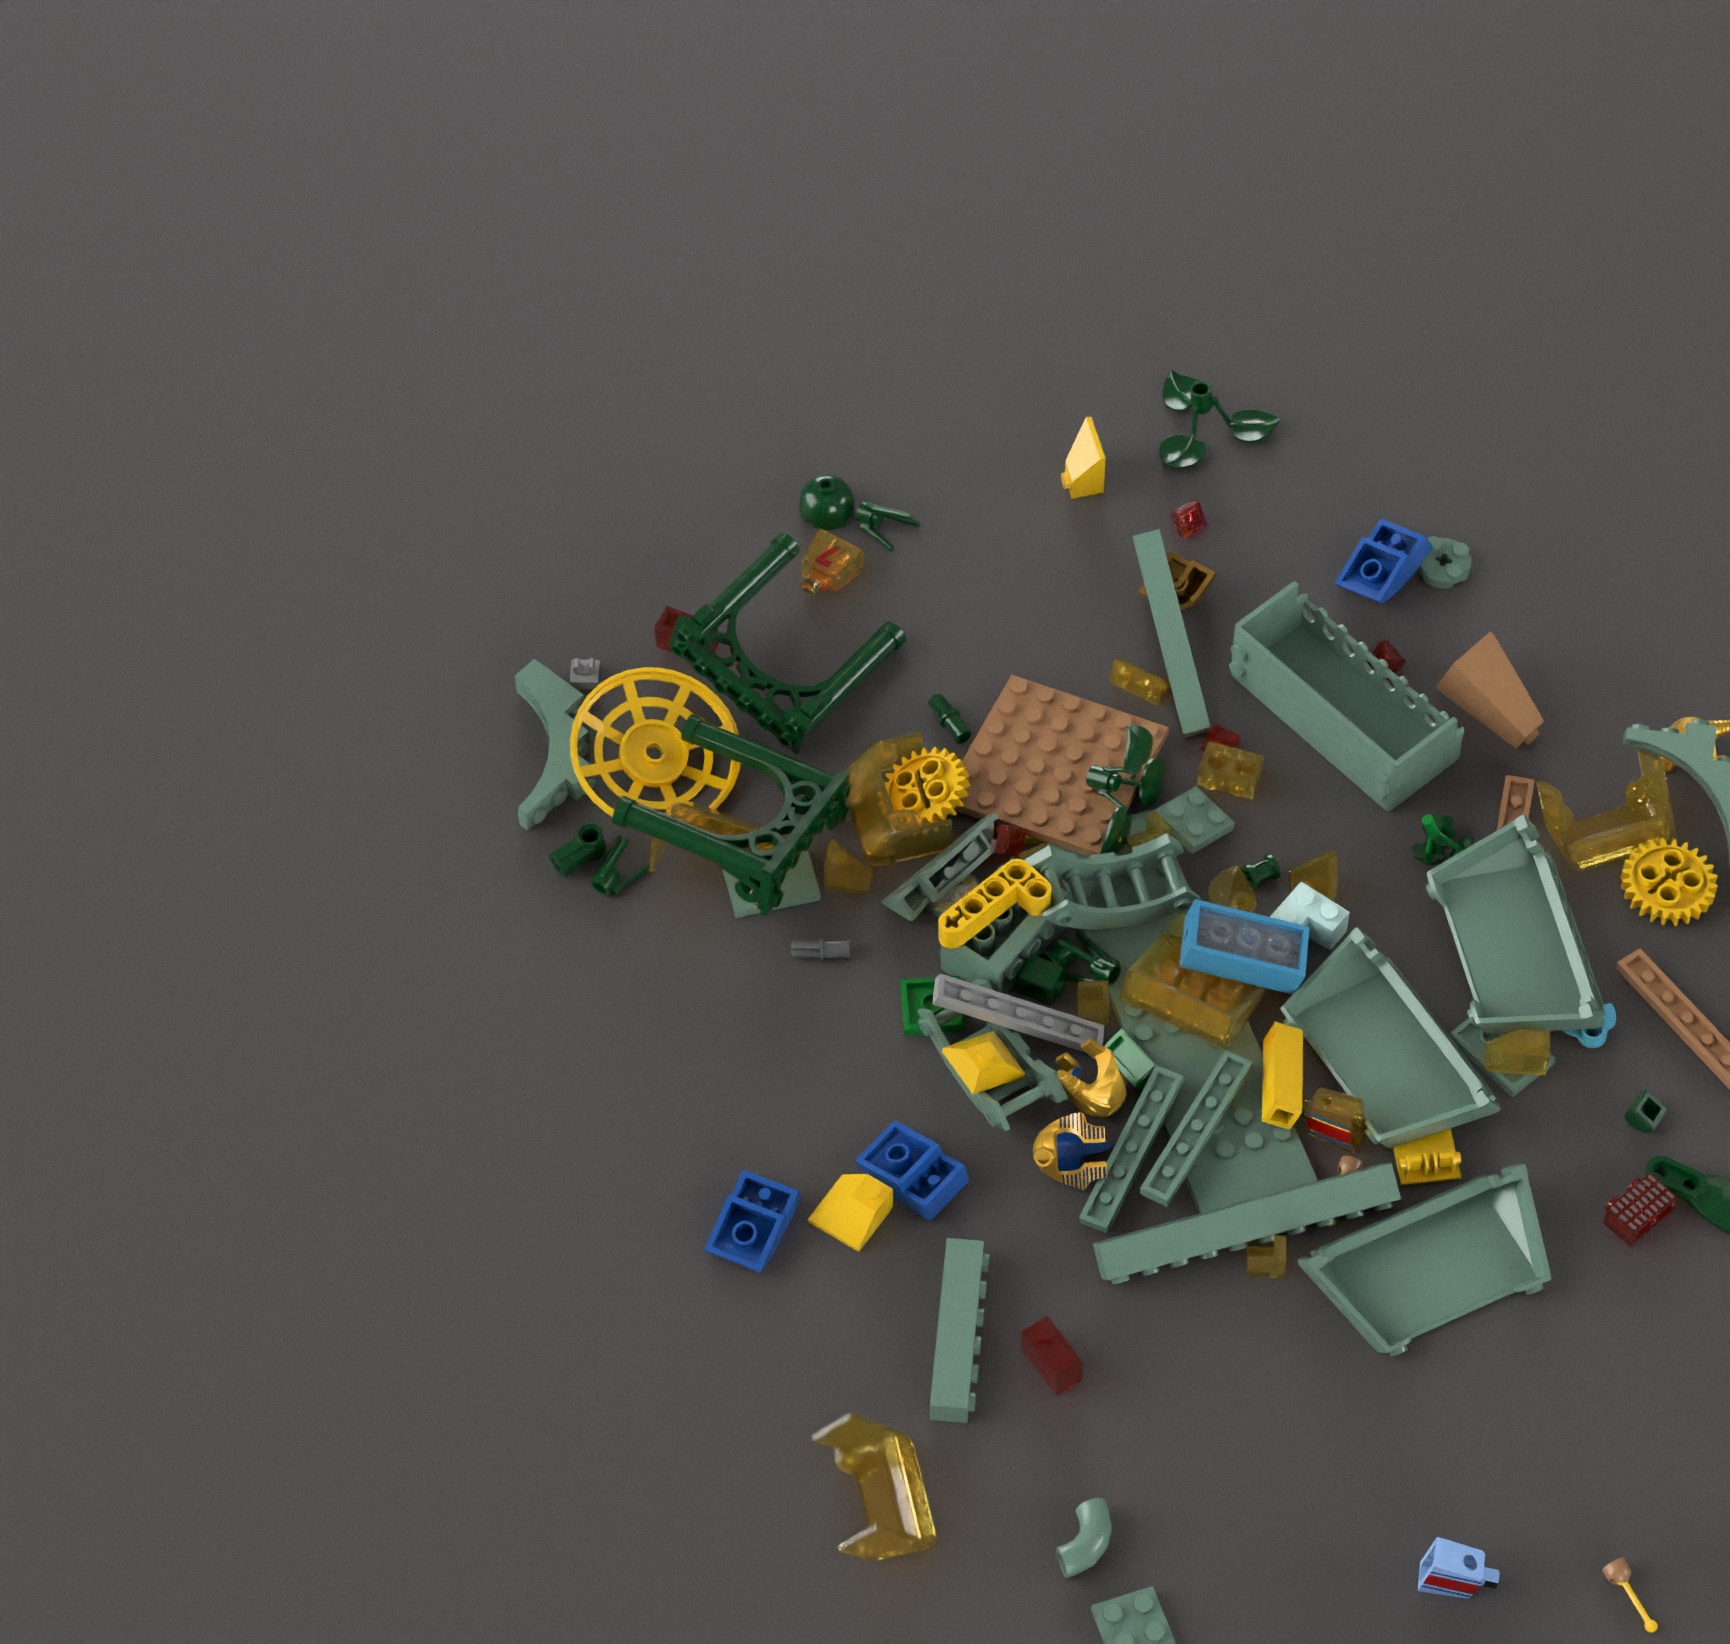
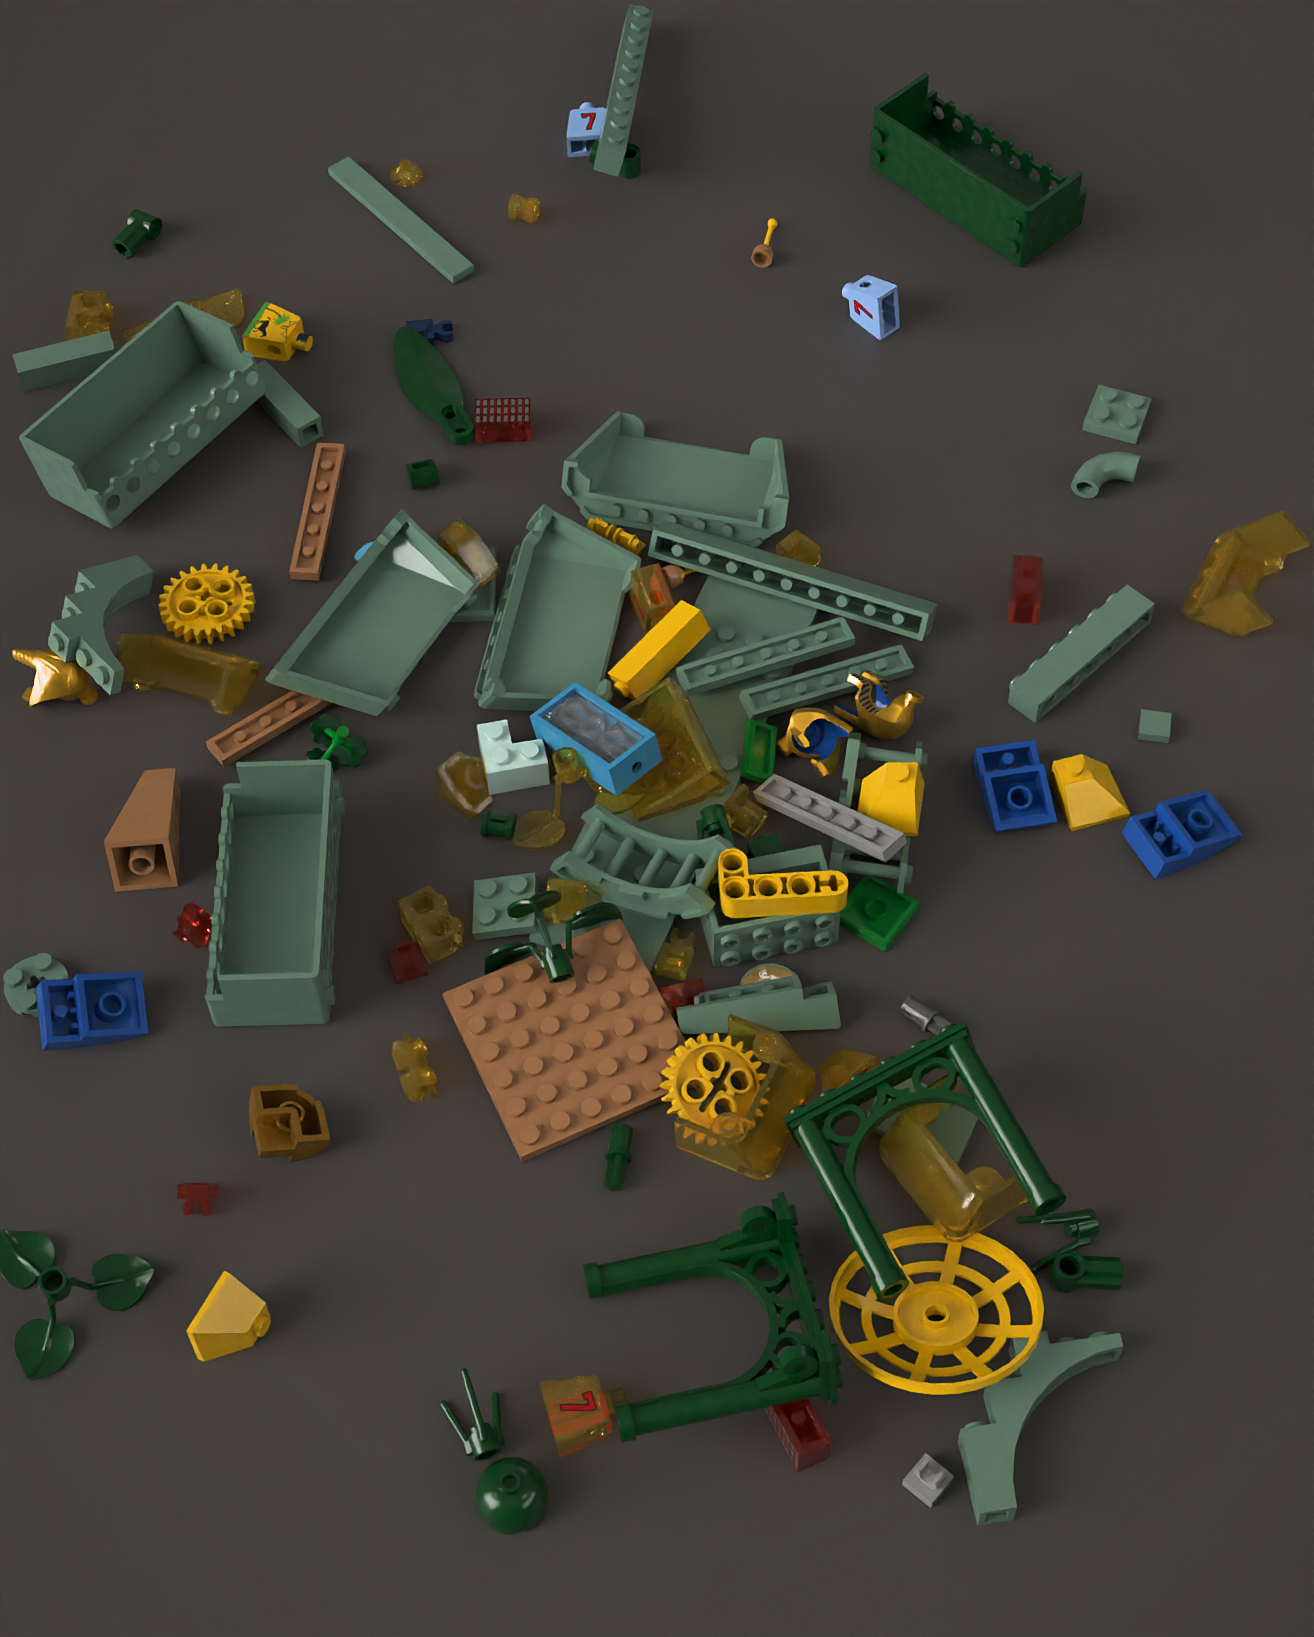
camera: 140 degrees left, 0 degrees up
sand green tile [1132,529,1212,738] -> none
none -> sand green tile [1138,709,1172,743]

